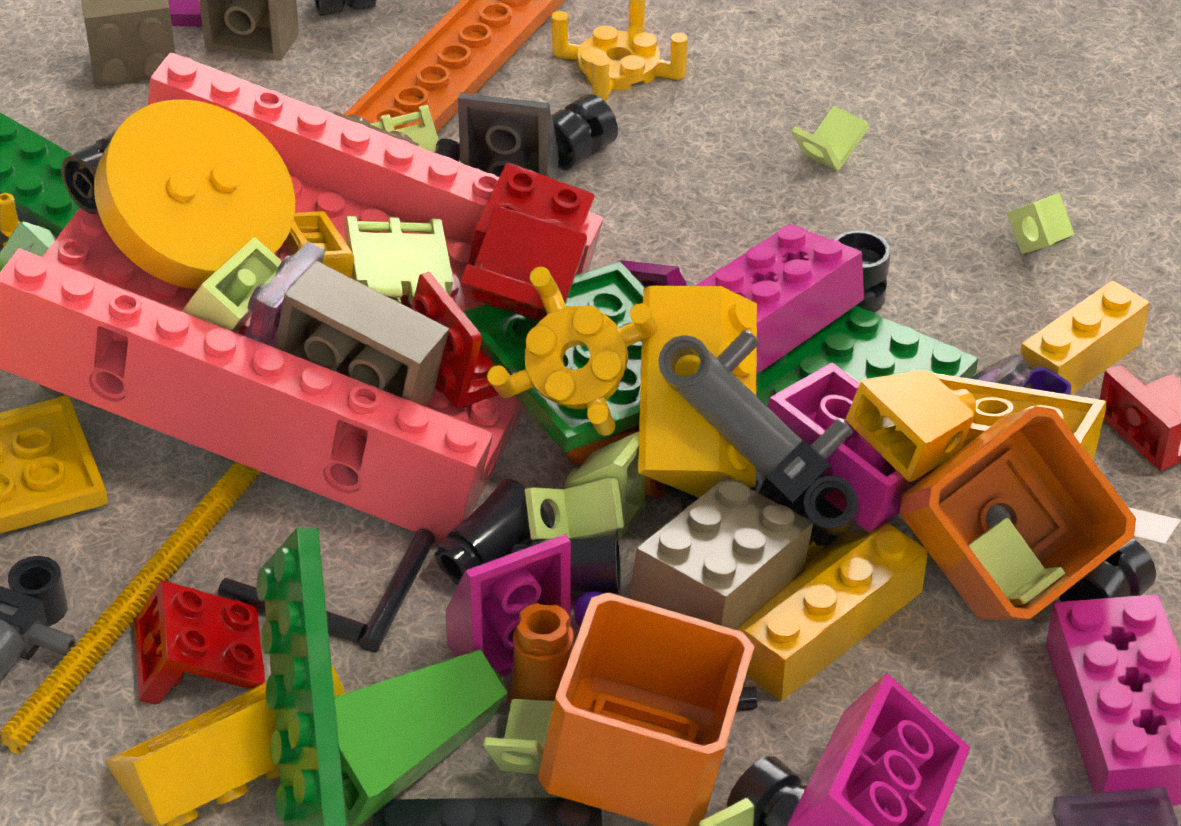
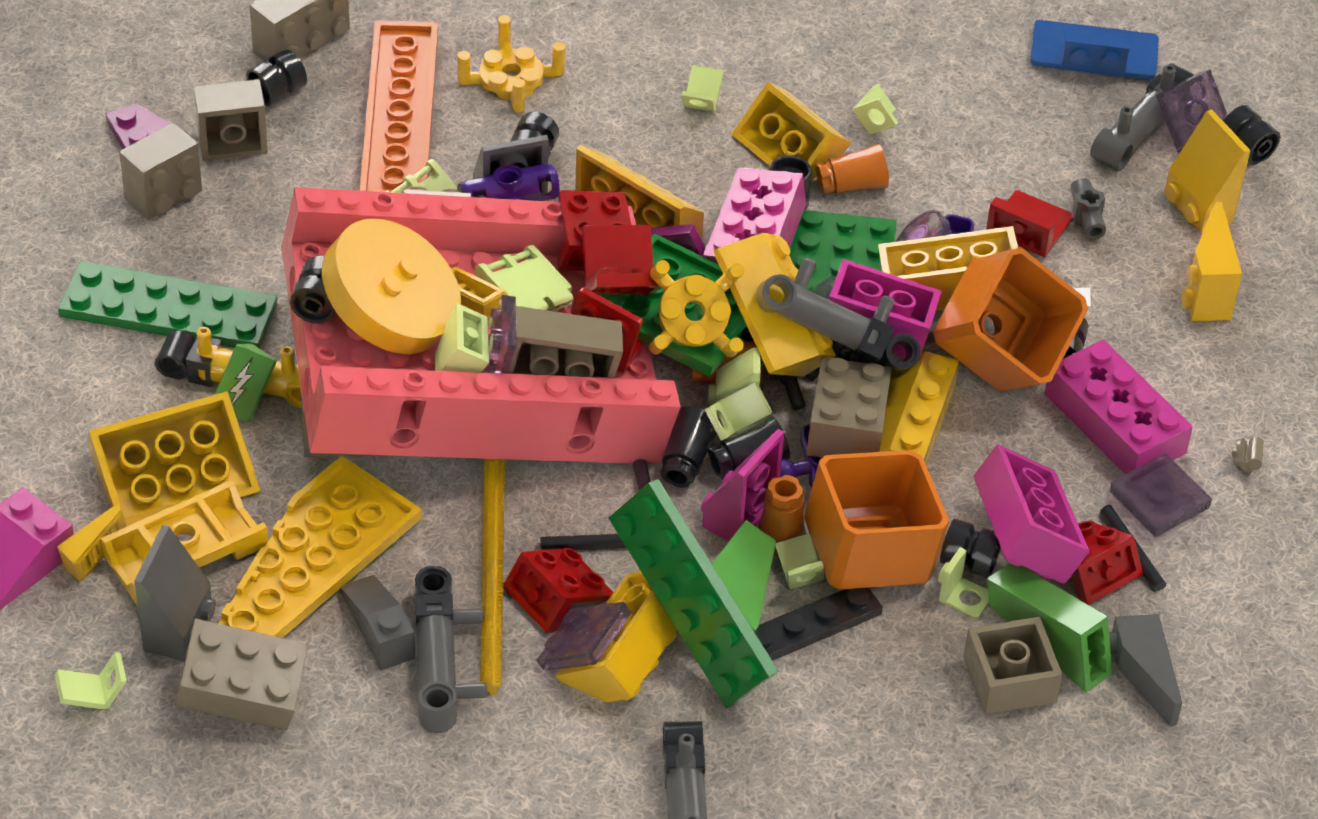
camera: 30 degrees left, 5 degrees up
yellow torso [845,370,976,482] -> none
yellowish green bracket [968,518,1065,606] -> none
yellow brick [1015,280,1150,394] -> none
none -> dark purple piece [459,164,560,201]
none -> plate [536,601,632,671]
none -> yellow slope [575,145,704,237]
none -> yellow slope [731,82,851,180]
none -> orange plant [815,143,889,195]

